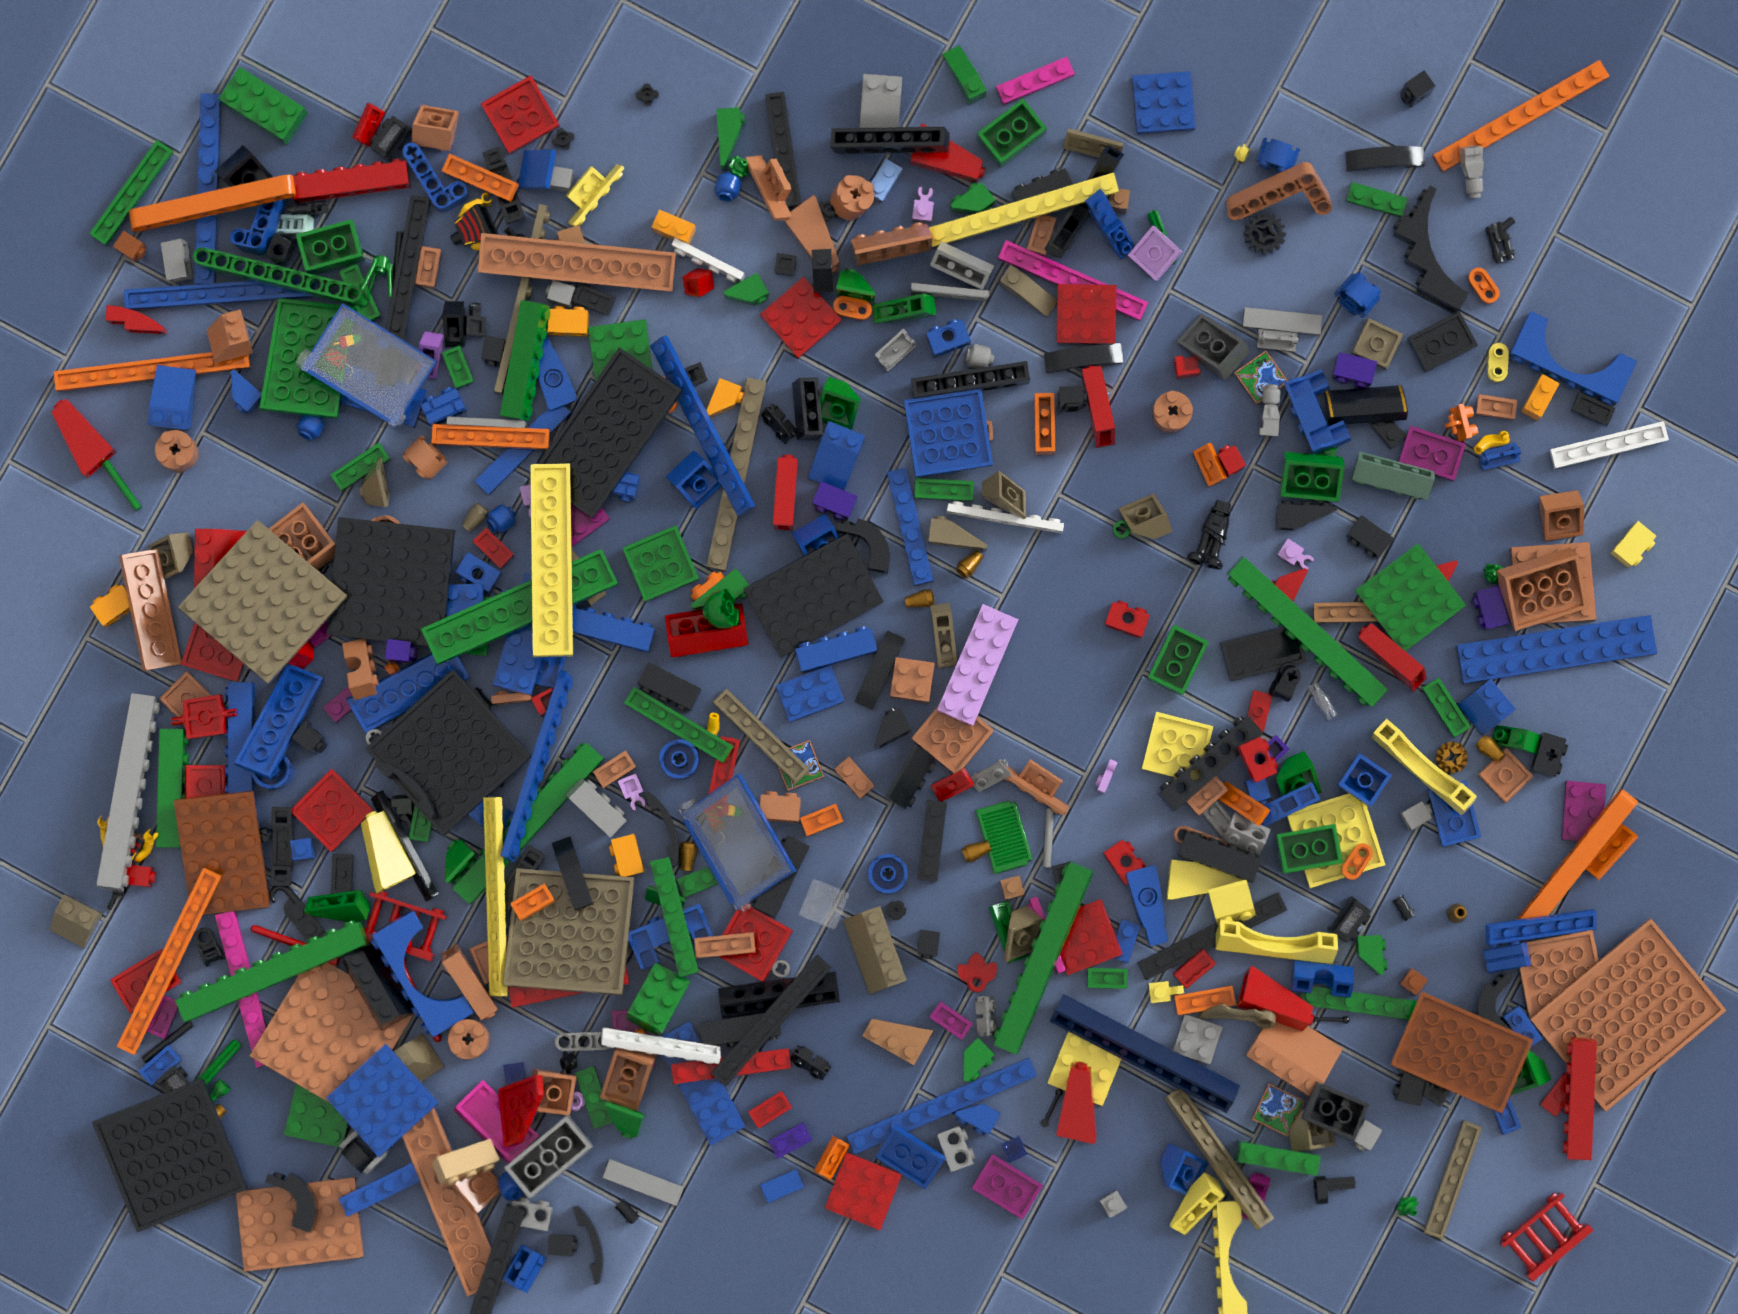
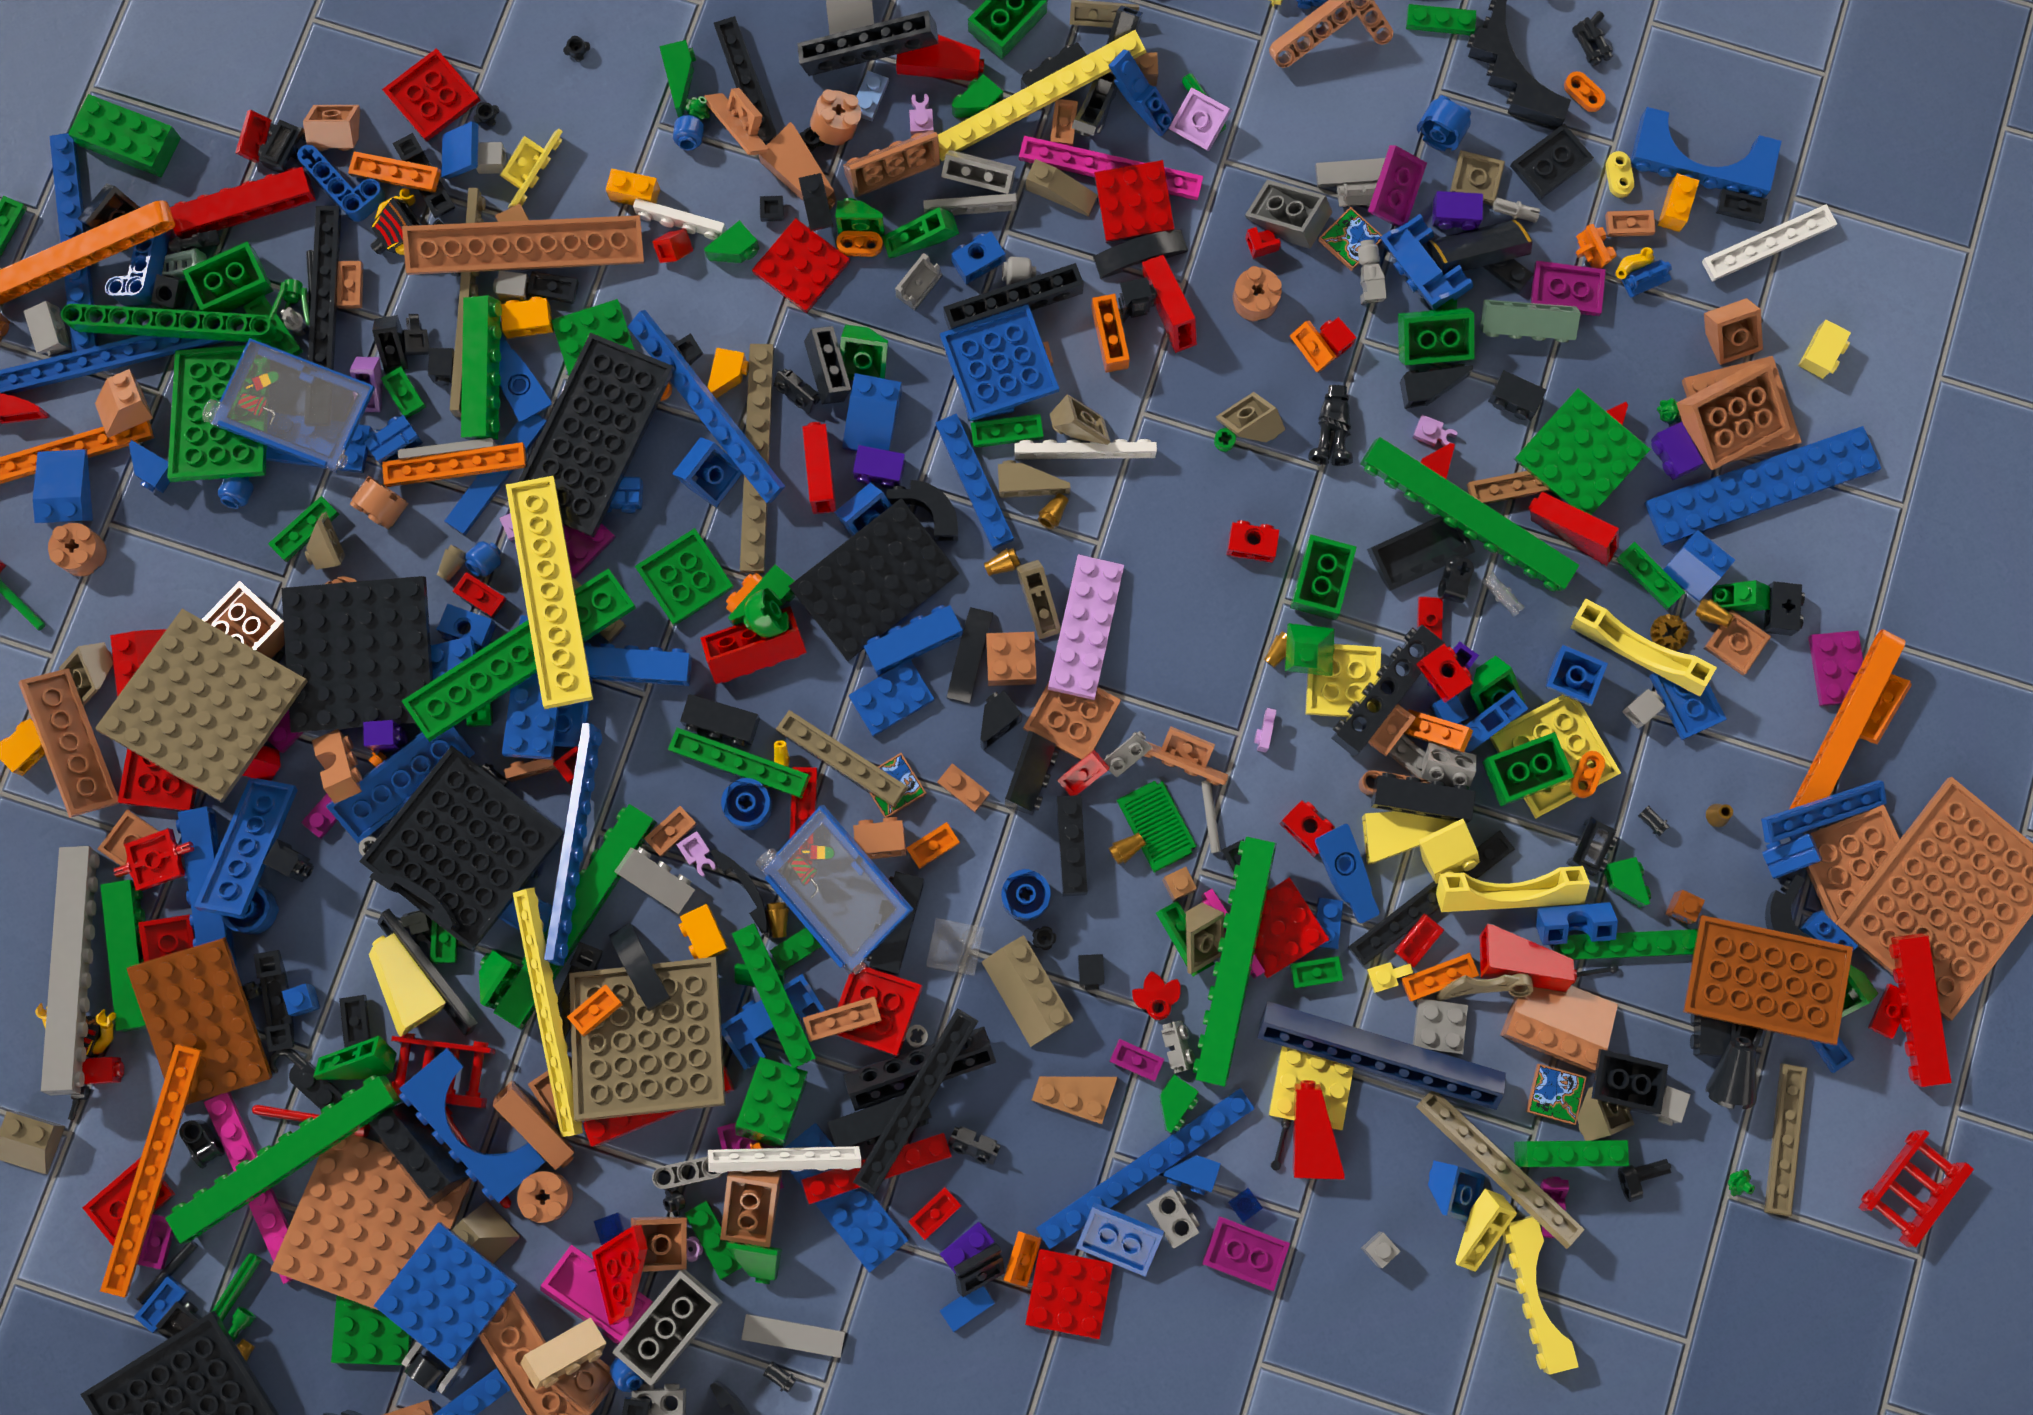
camera: 15 degrees left, 5 degrees down
red plate [292,769,374,852] -> none
black gear [1243,212,1286,255] -> none
none -> light grey axle [280,307,308,336]
none -> black plate [954,1243,1005,1297]
none -> pearl gold cone [1264,631,1287,668]
none -> green slope [1285,623,1335,676]
none -> magenta plate [1368,145,1427,228]
none -> light grey axle [1493,198,1540,223]
none -> black cone [1705,1037,1757,1109]

